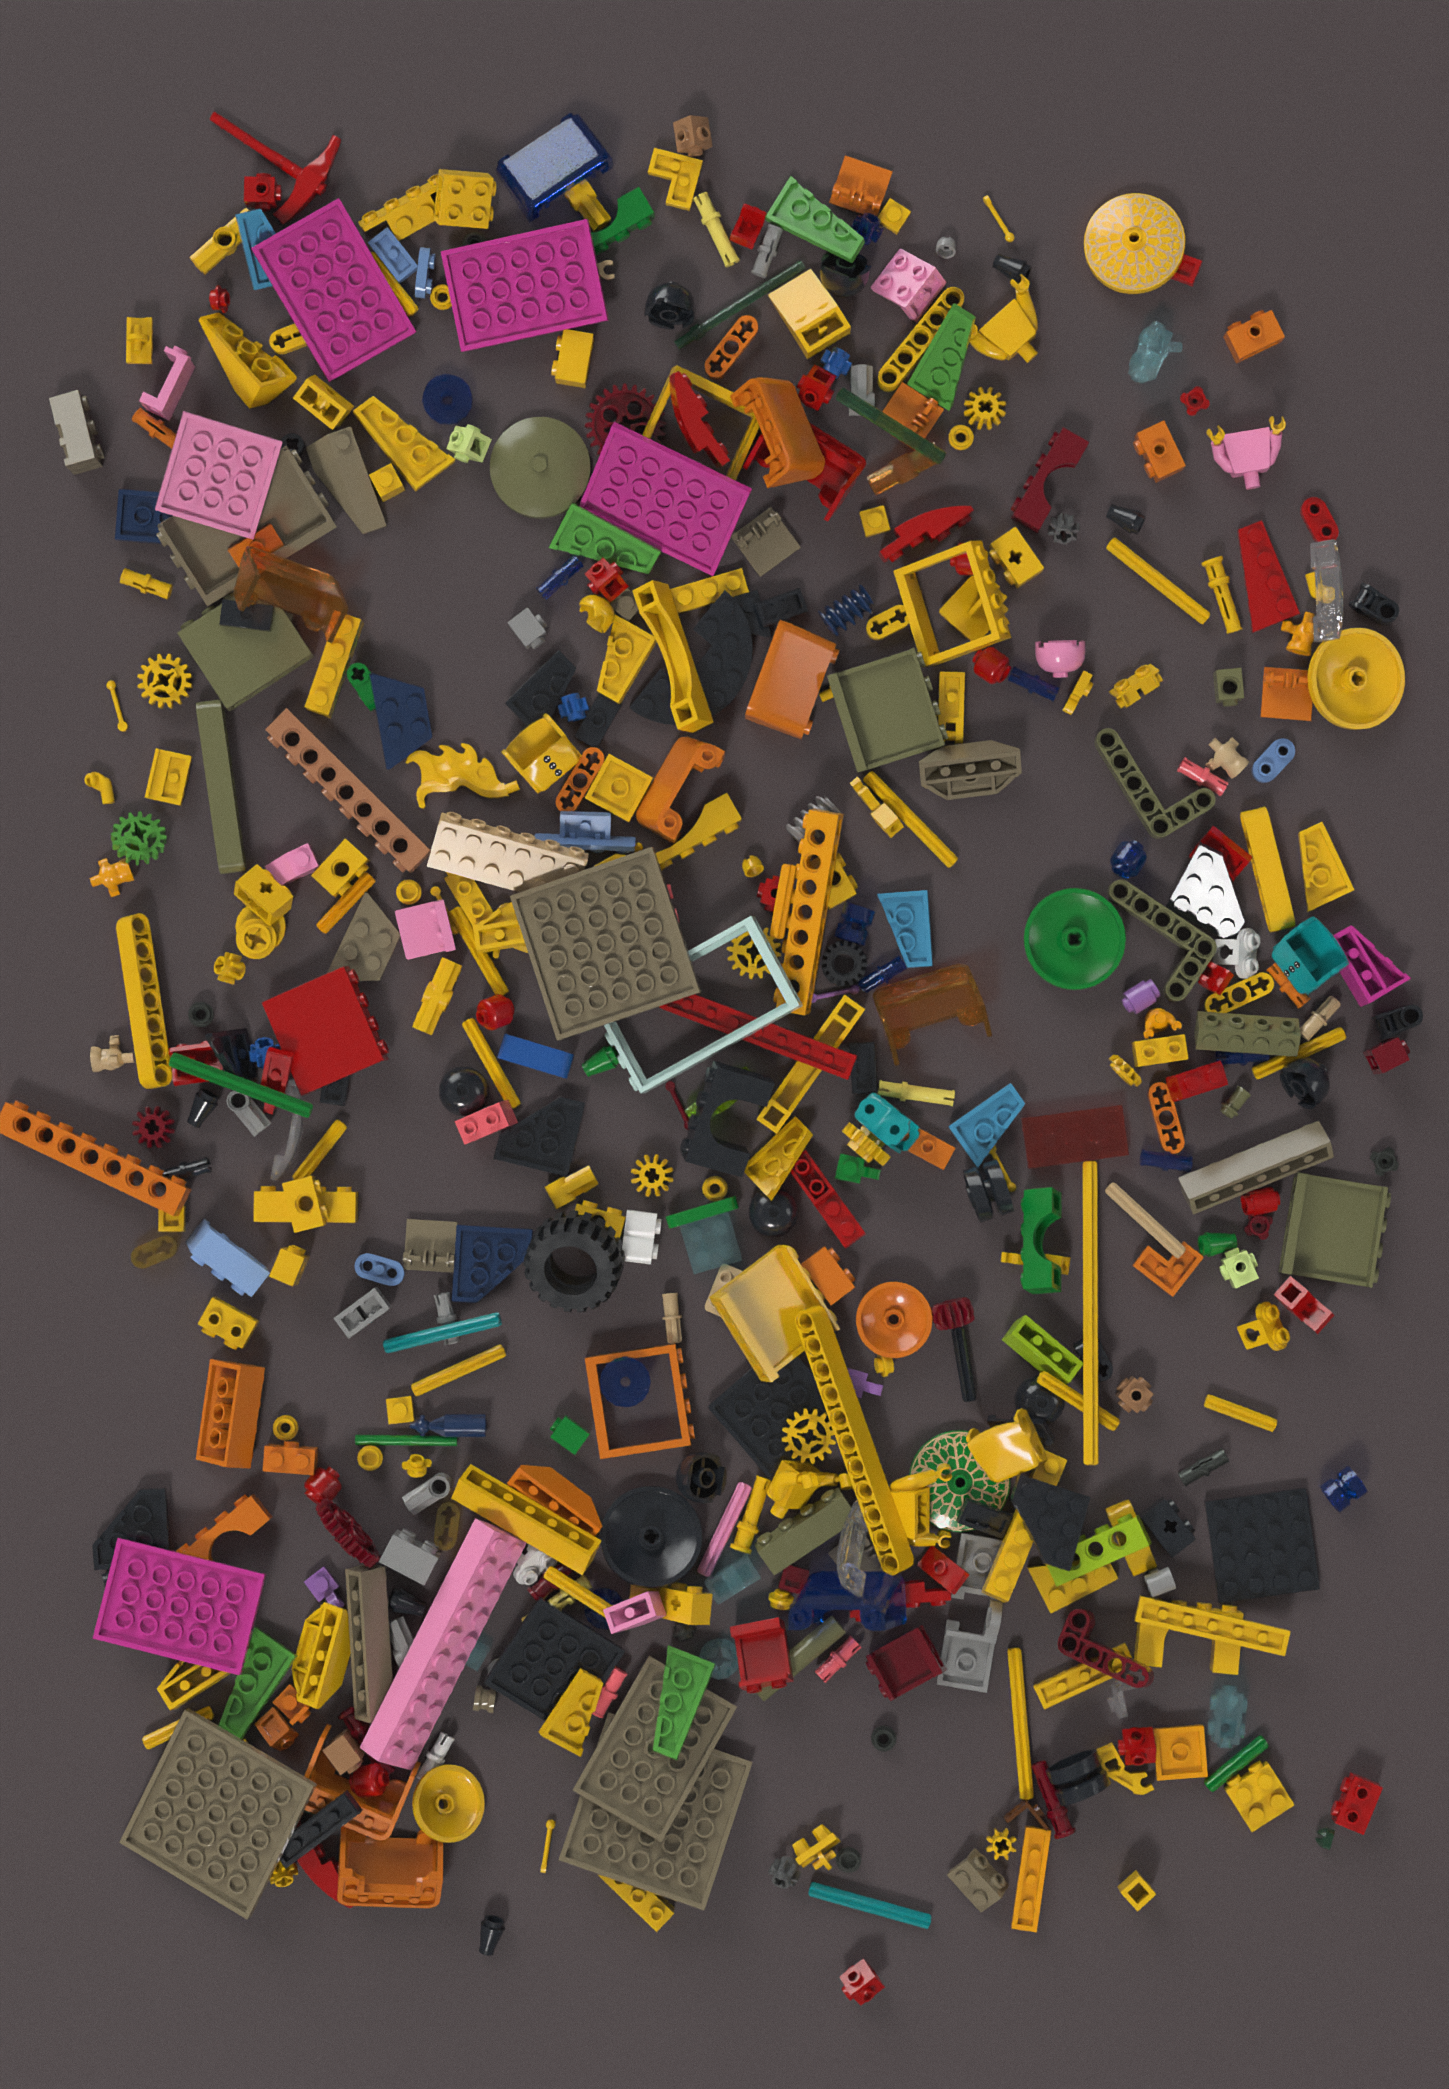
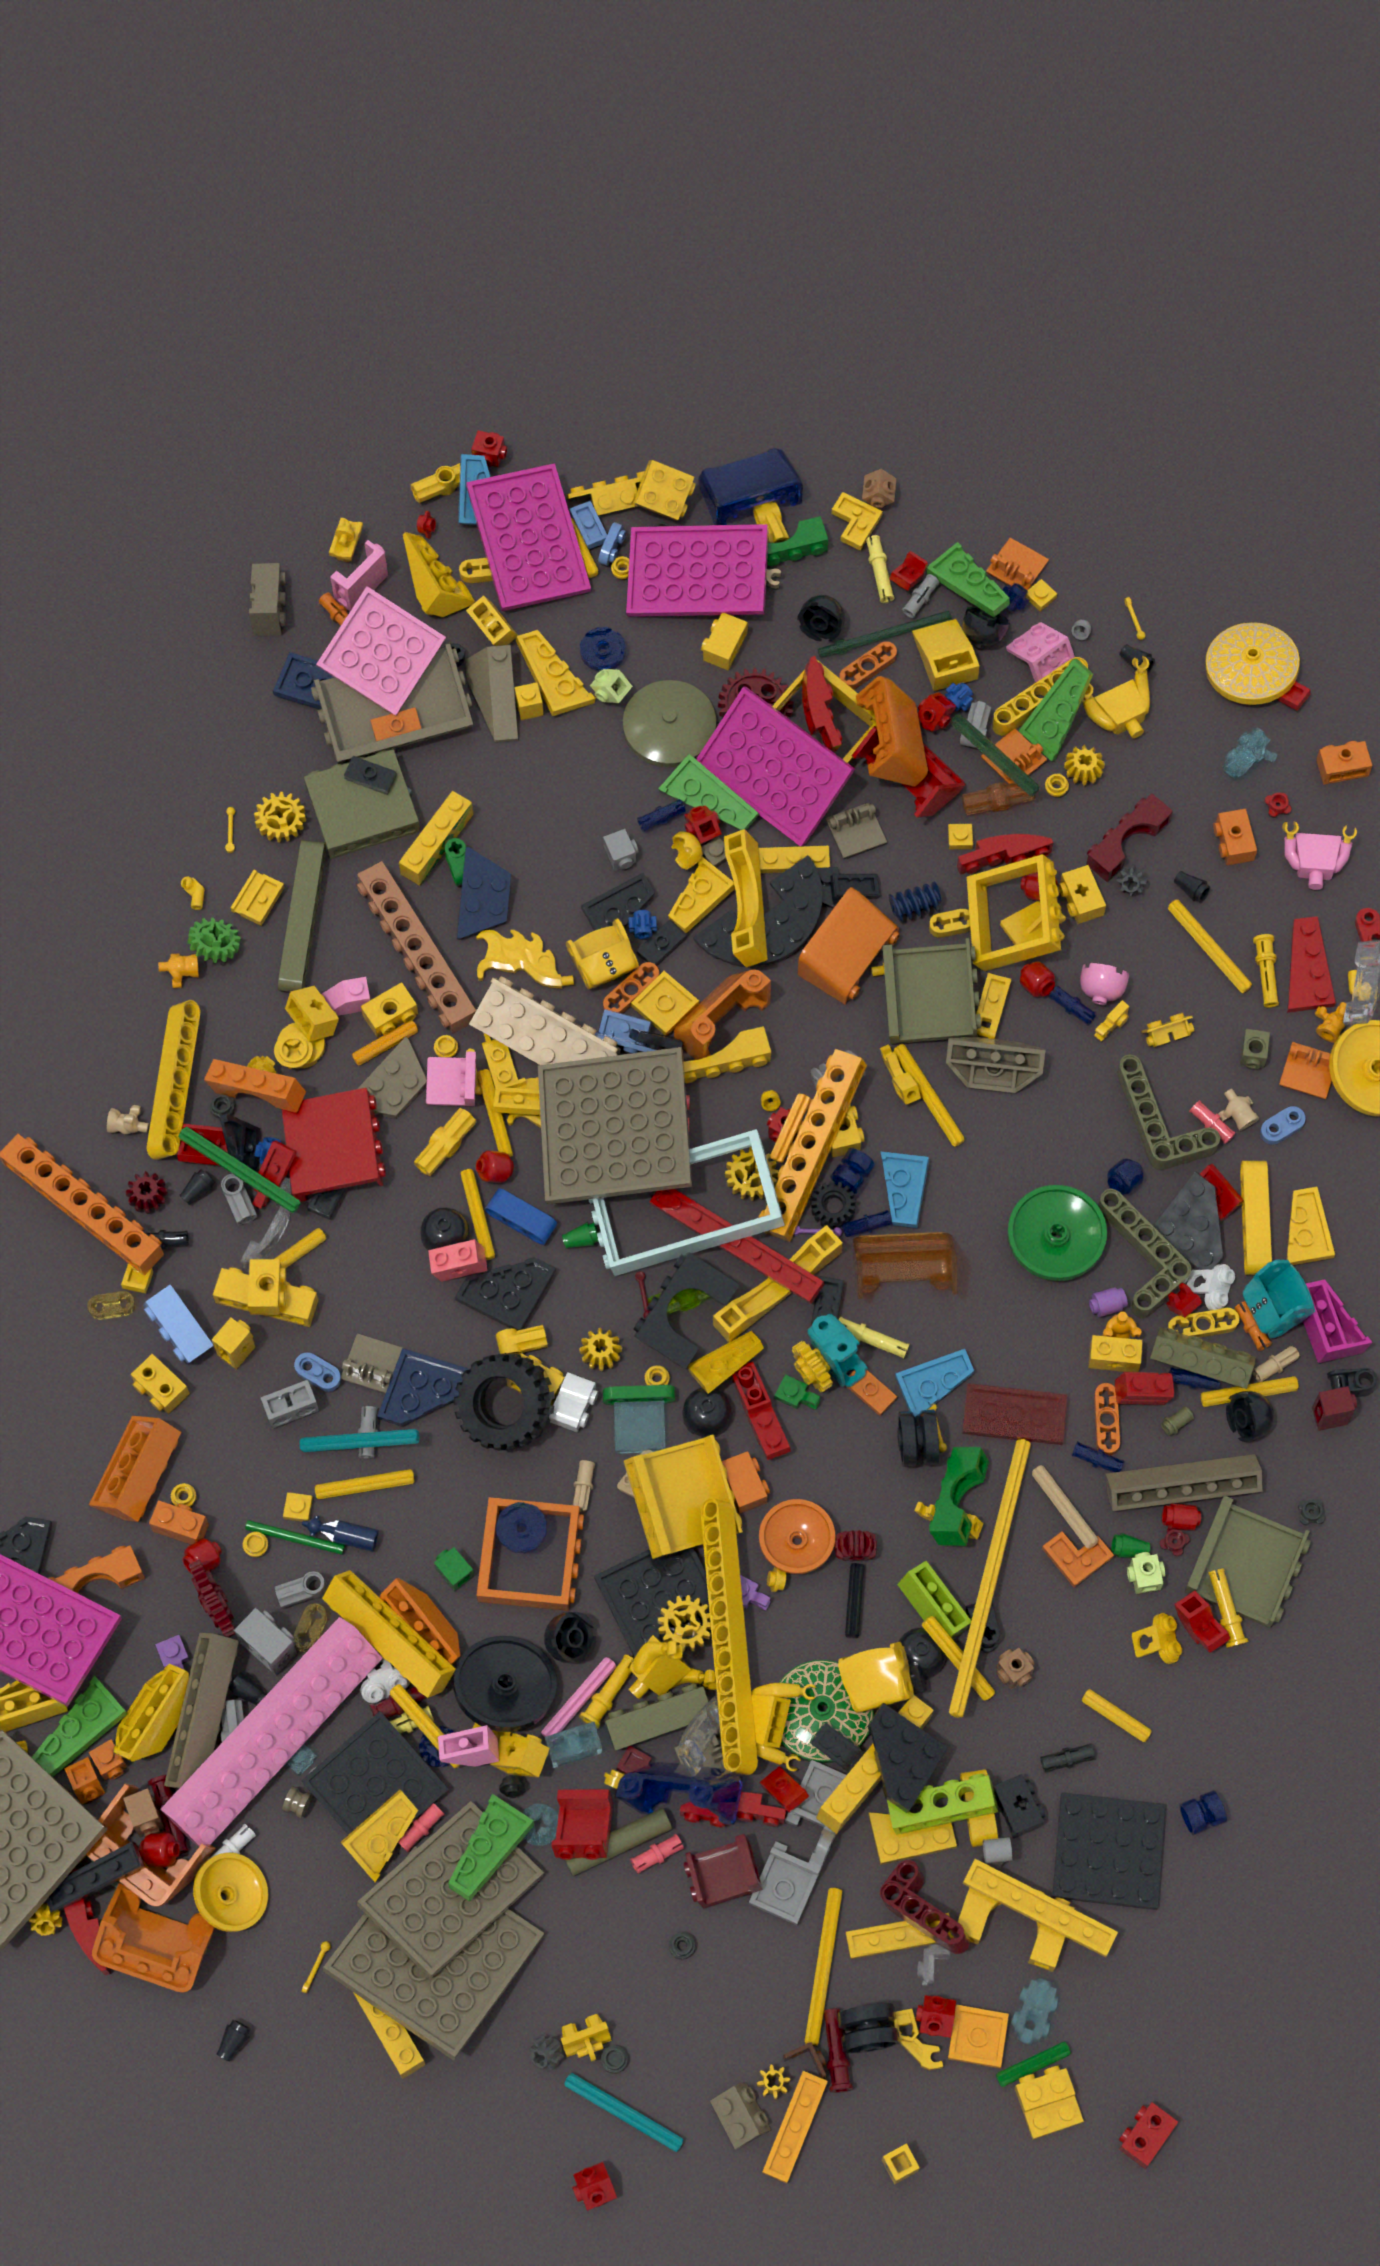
camera: 15 degrees right, 20 degrees down
yellow pin [120,568,173,600] -> none
red piece [210,112,341,225] -> none
clear orange windscreen [233,546,349,643] -> none
yellow plate [402,1454,432,1478] -> none
yellow gear [1109,1055,1142,1087] -> none
clear green hinge [1315,1828,1335,1850] -> none
none -> orange arch [204,1059,306,1113]
none -> black plate [629,1028,683,1050]
none -> yellow pin [1208,1568,1249,1648]

